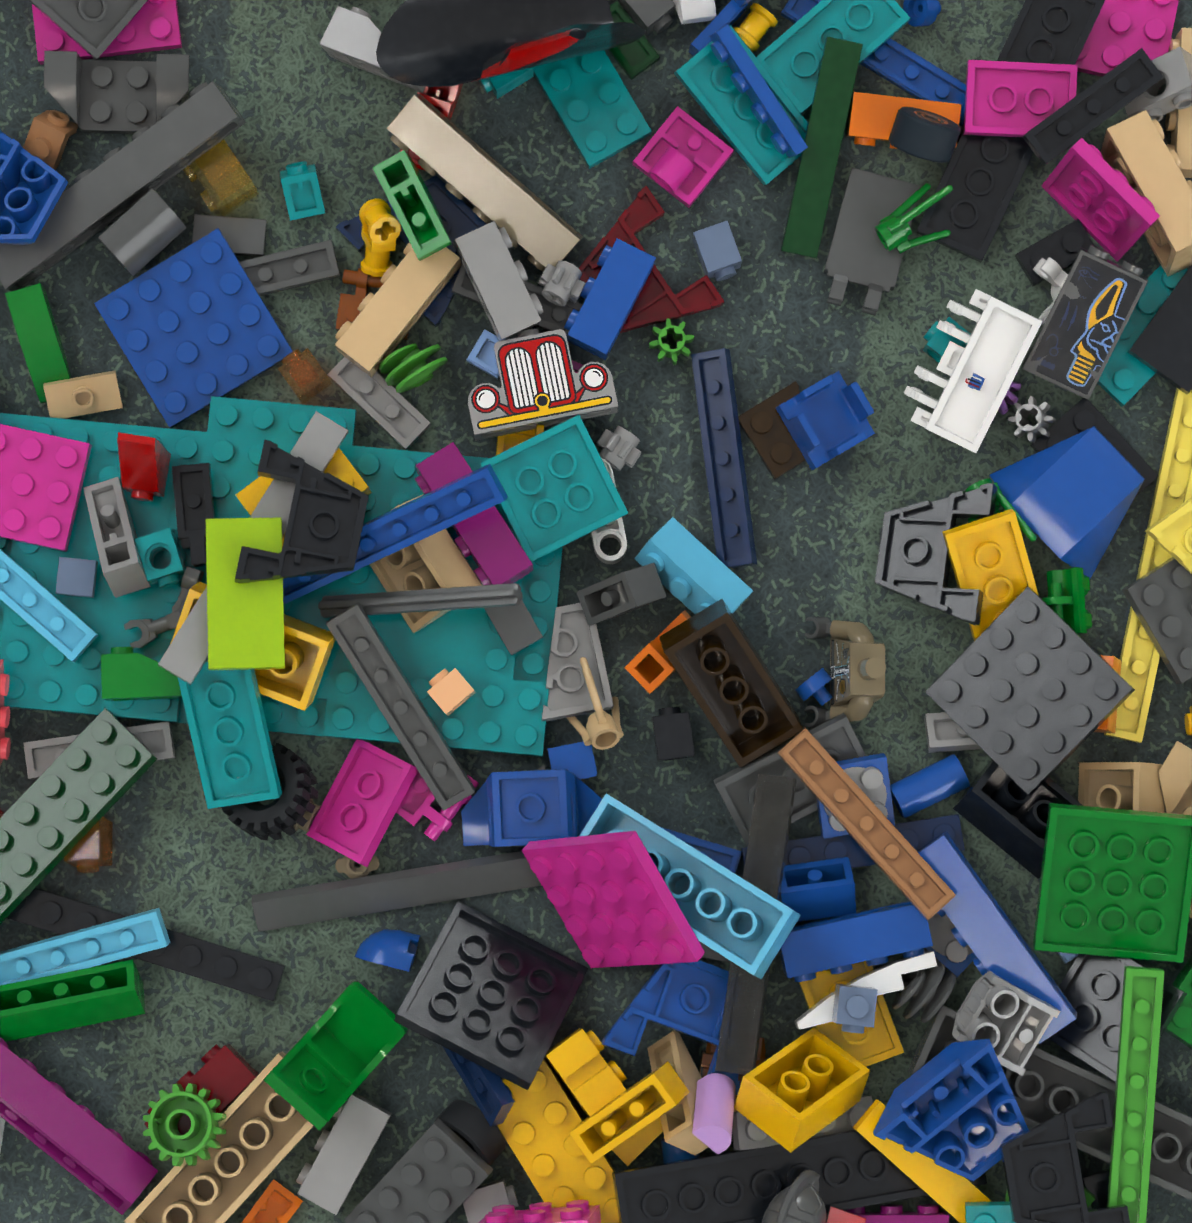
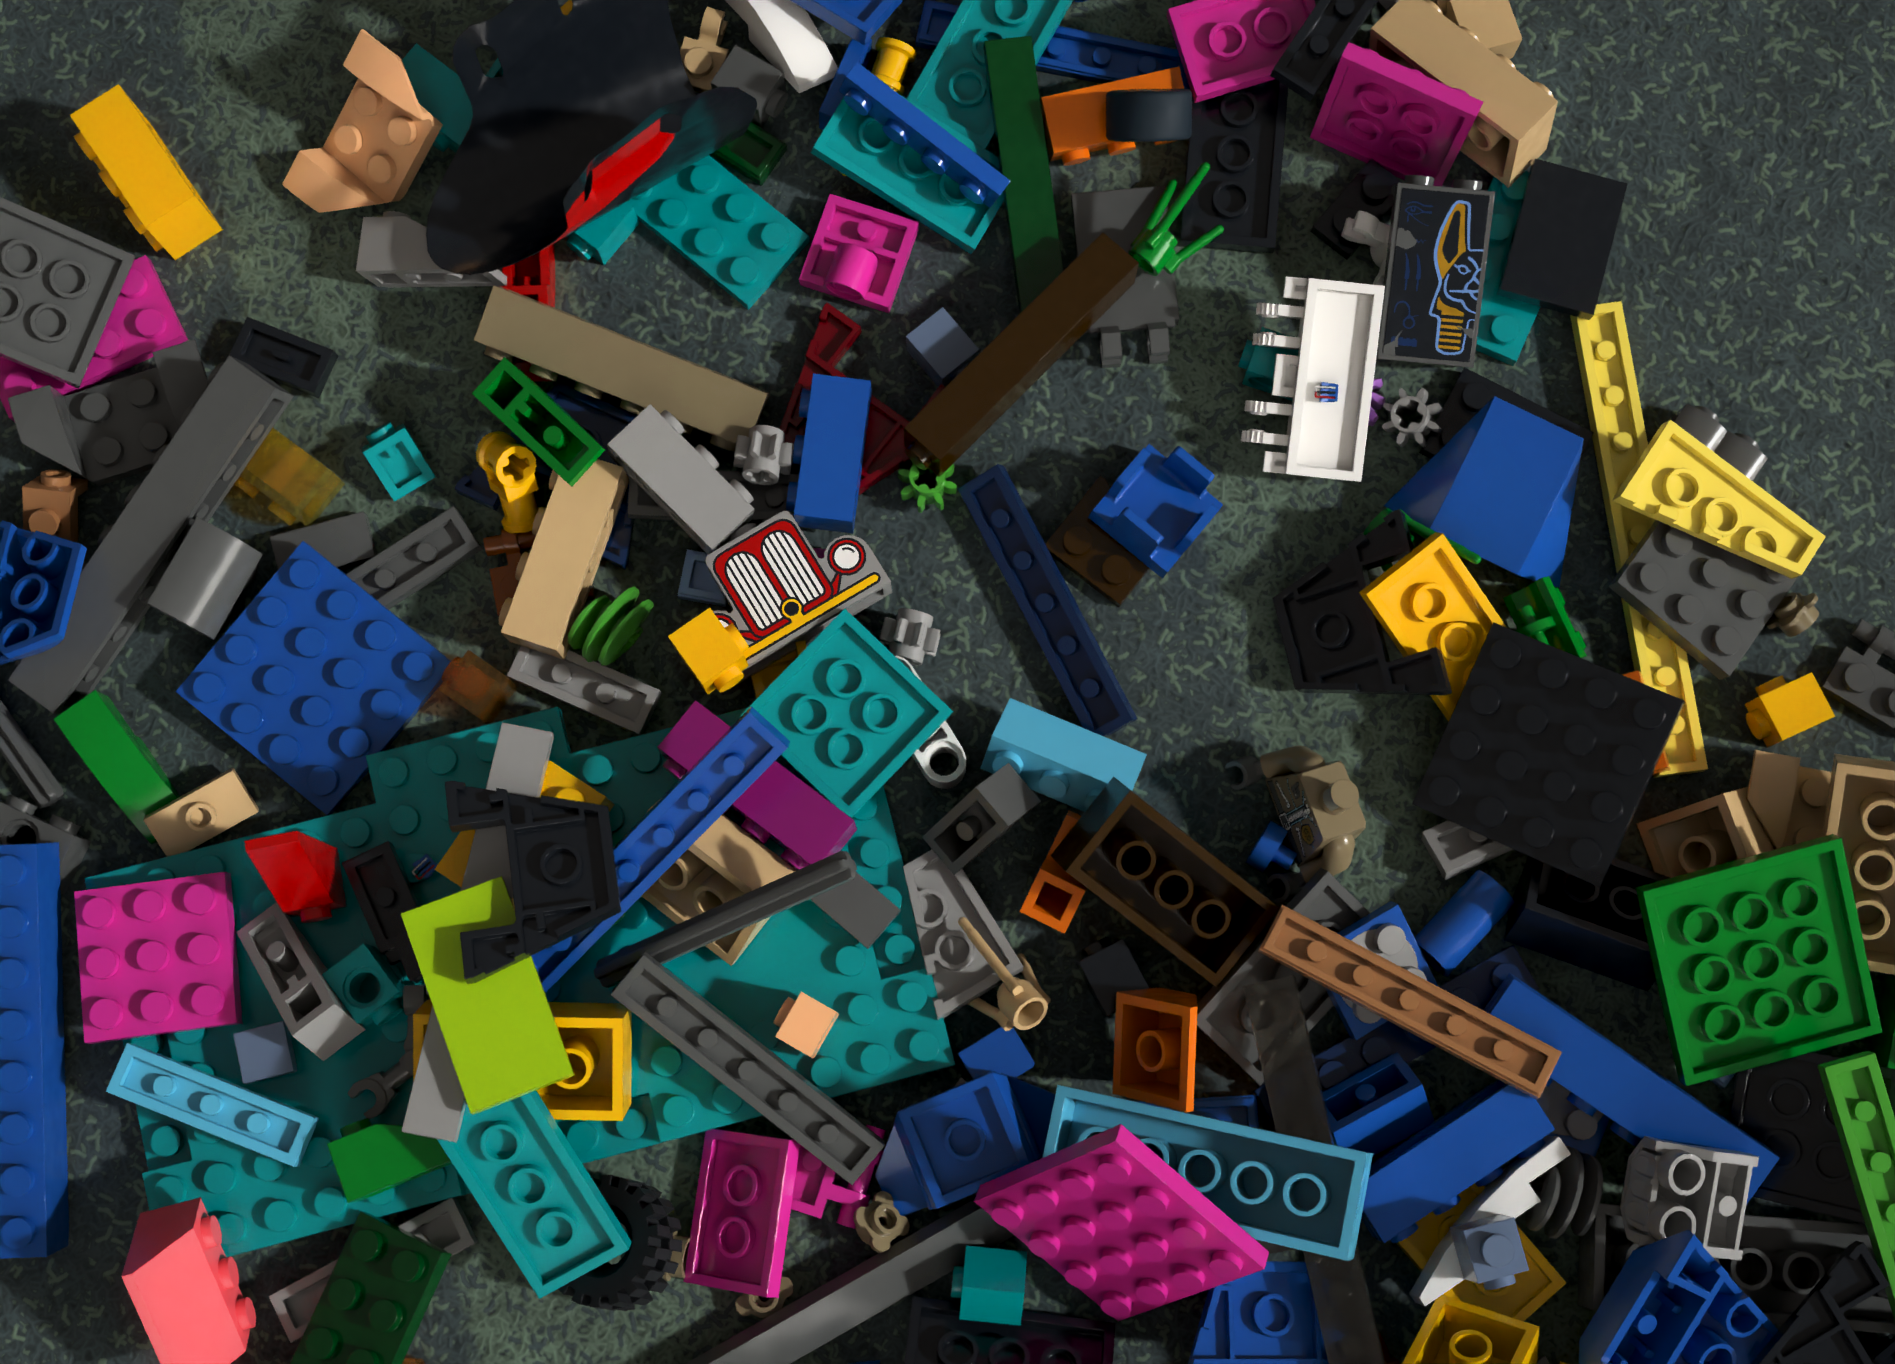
camera: 15 degrees left, 5 degrees down
none -> black plate [229,317,338,398]
none -> blue piece [412,854,437,880]
none -> yellow brick [668,607,749,694]
none -> dark tan plate [853,1191,910,1253]
none -> dark brown brick [904,233,1139,477]
none -> teal brick [951,1246,1027,1326]
none -> orange slope [1112,987,1198,1113]

